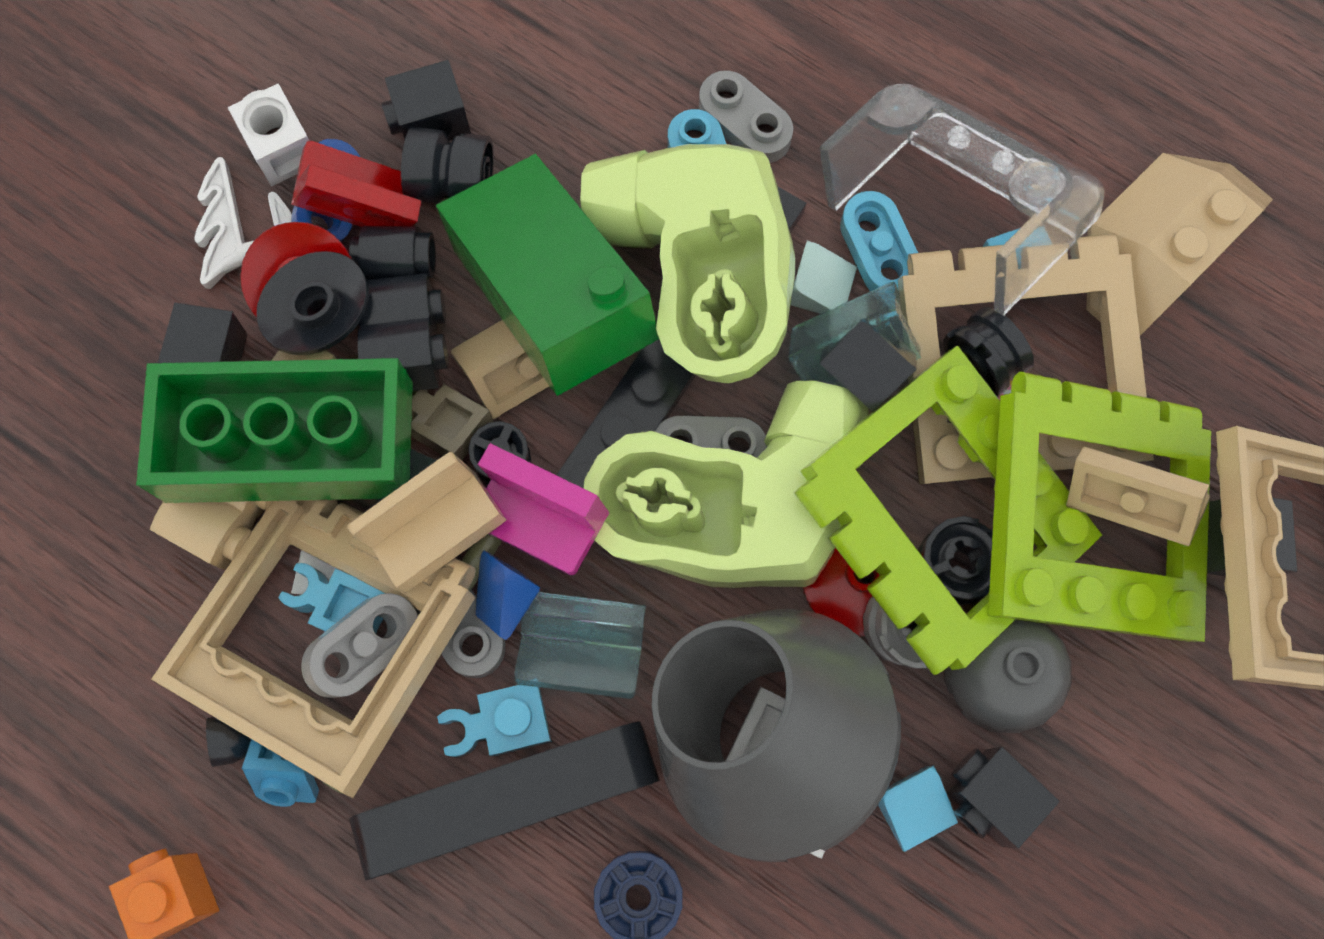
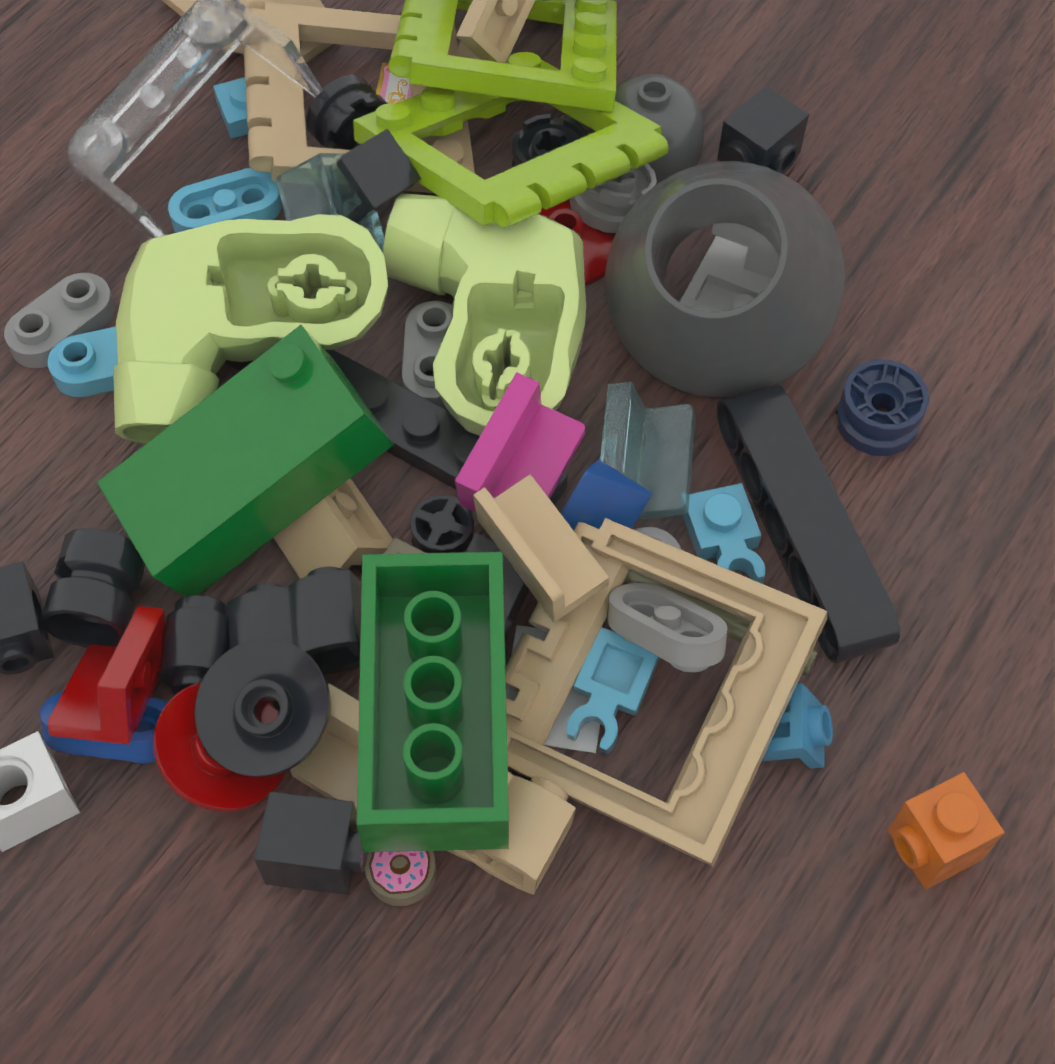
camera: 90 degrees left, 15 degrees down
white piece [194,157,292,289] -> none
black hinge [206,717,251,767] -> none

